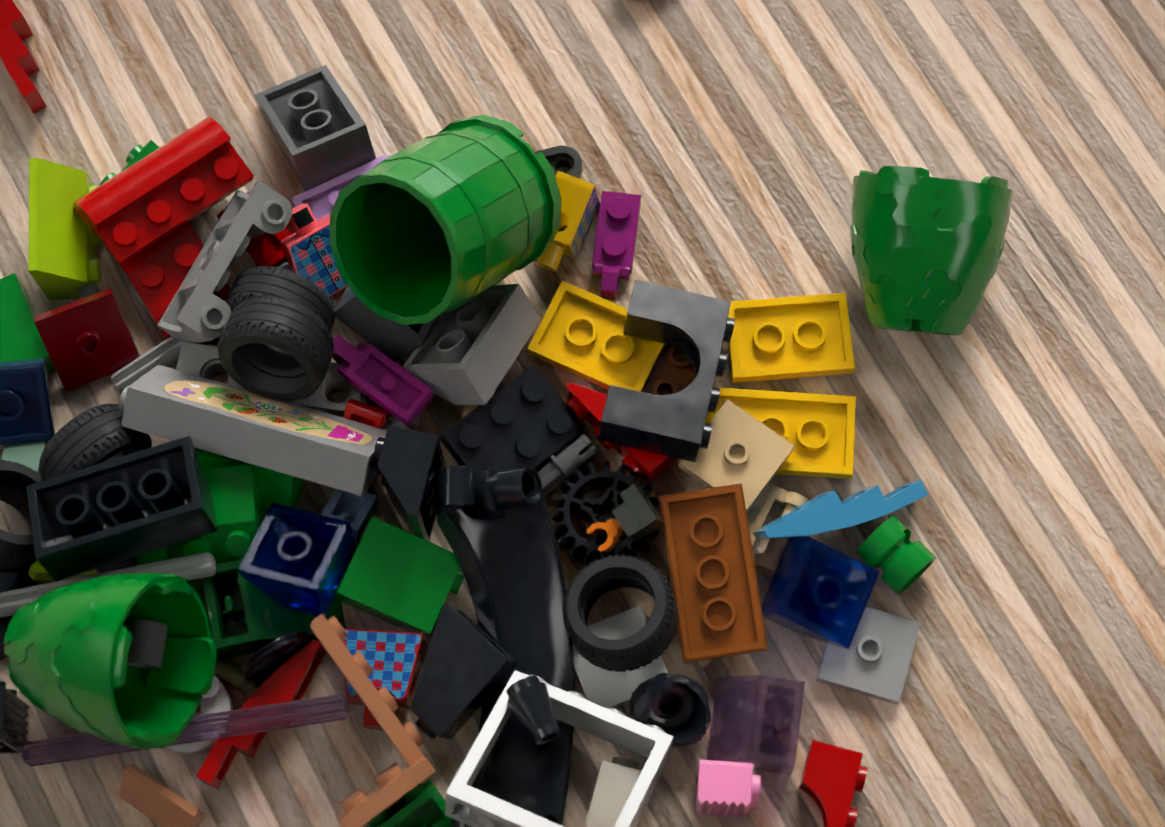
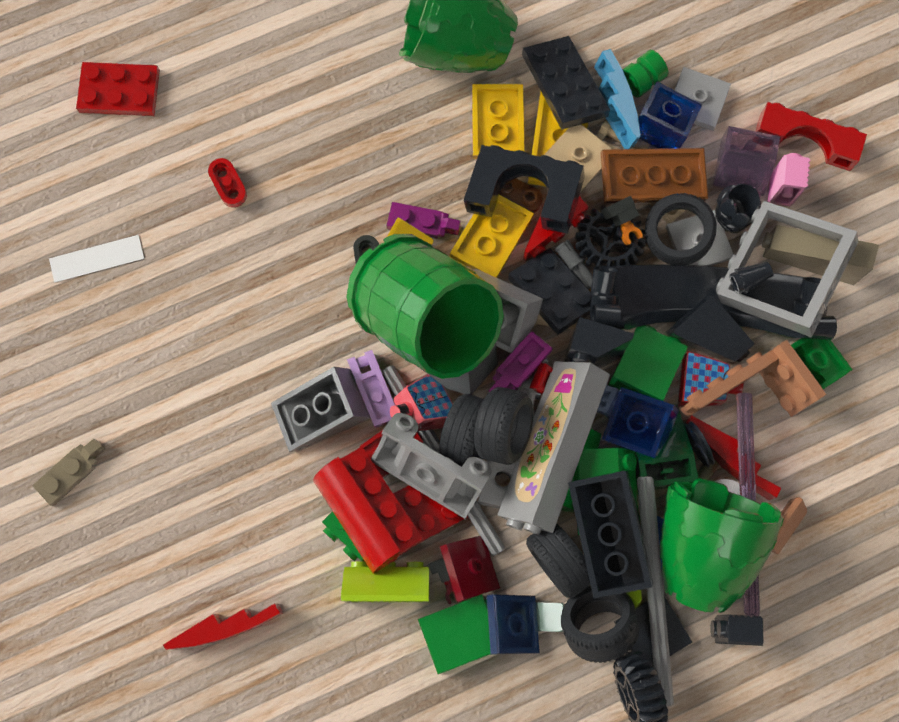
camera: 90 degrees left, 5 degrees up
none -> black plate [522,36,610,130]

